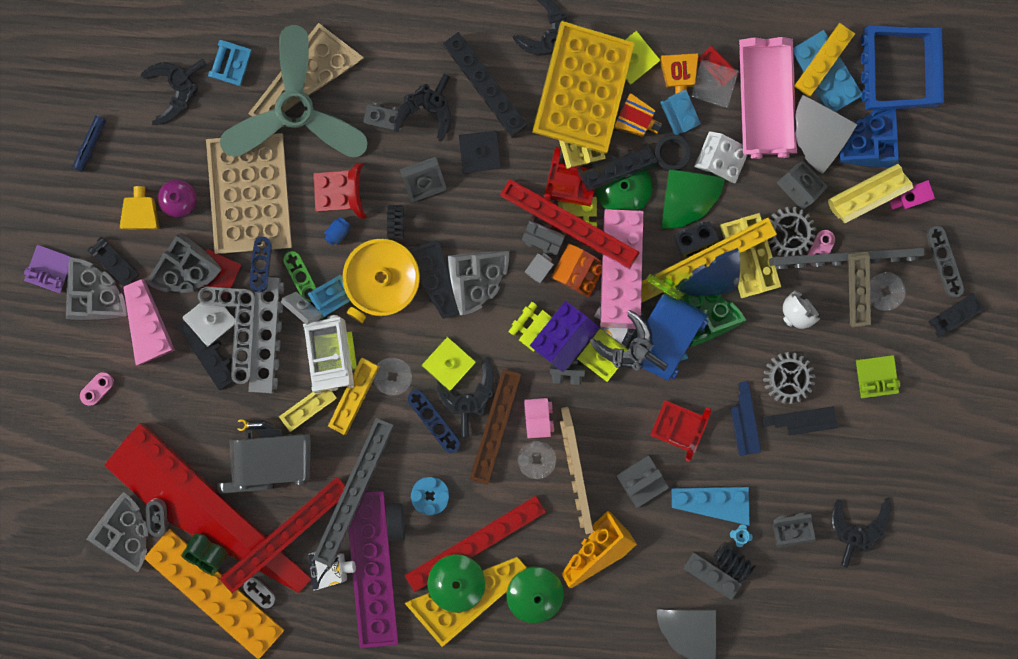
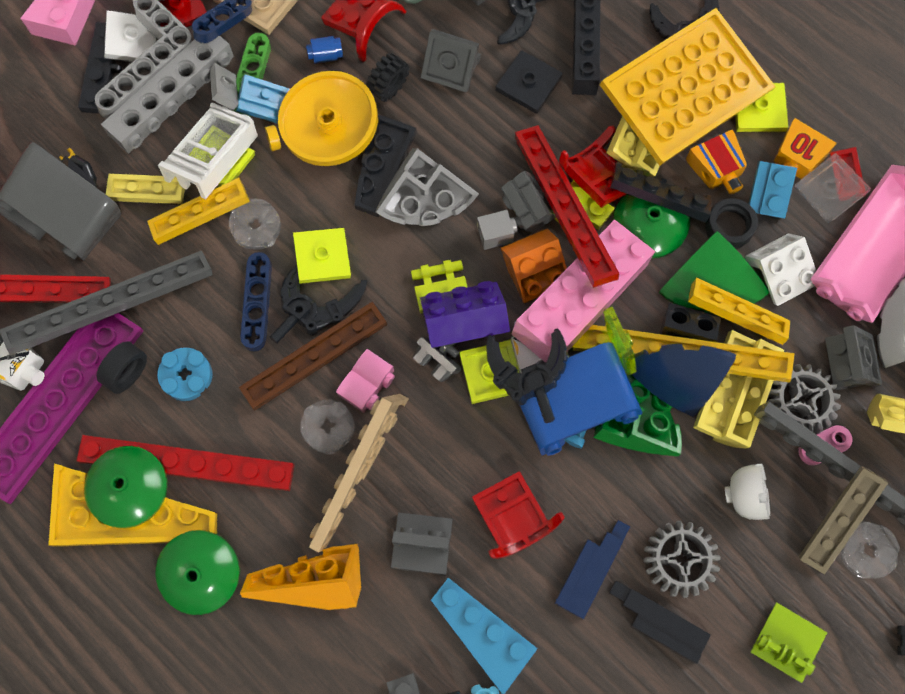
camera: 40 degrees right, 15 degrees down
none -> yellow plate [688,277,790,345]

